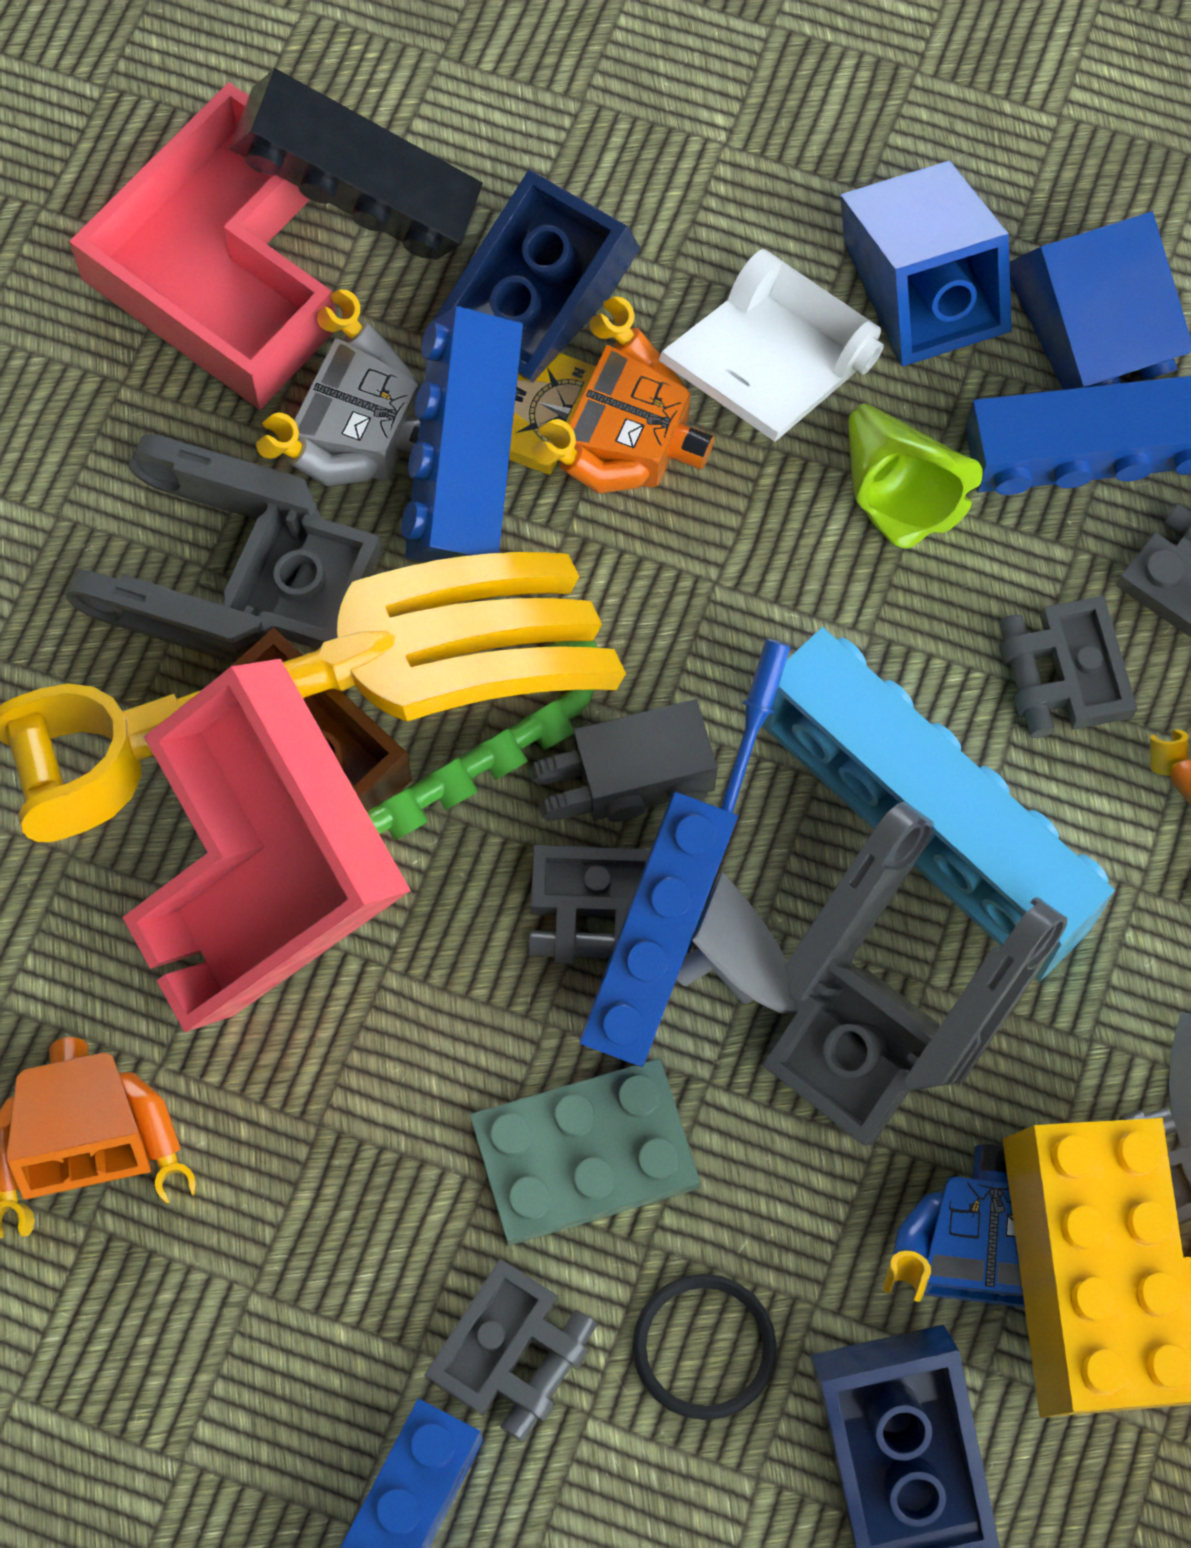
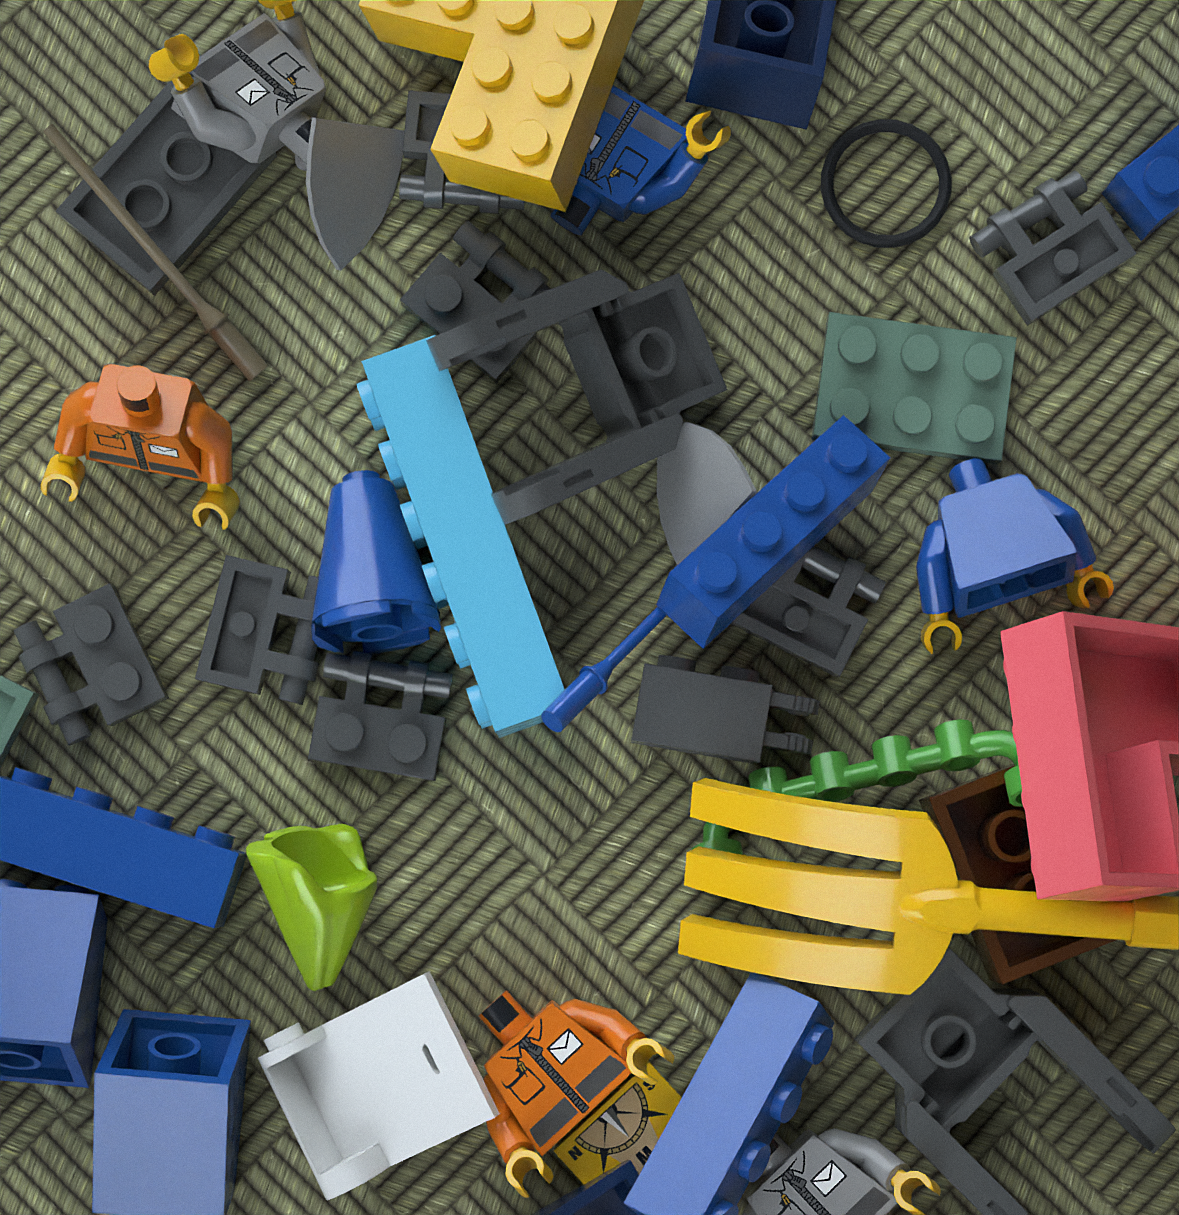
camera: 155 degrees left, 15 degrees up
none -> dark grey plate [308,651,453,781]
none -> blue cone [311,470,442,653]
none -> dark grey plate [400,221,551,384]
none -> torso [916,458,1114,654]

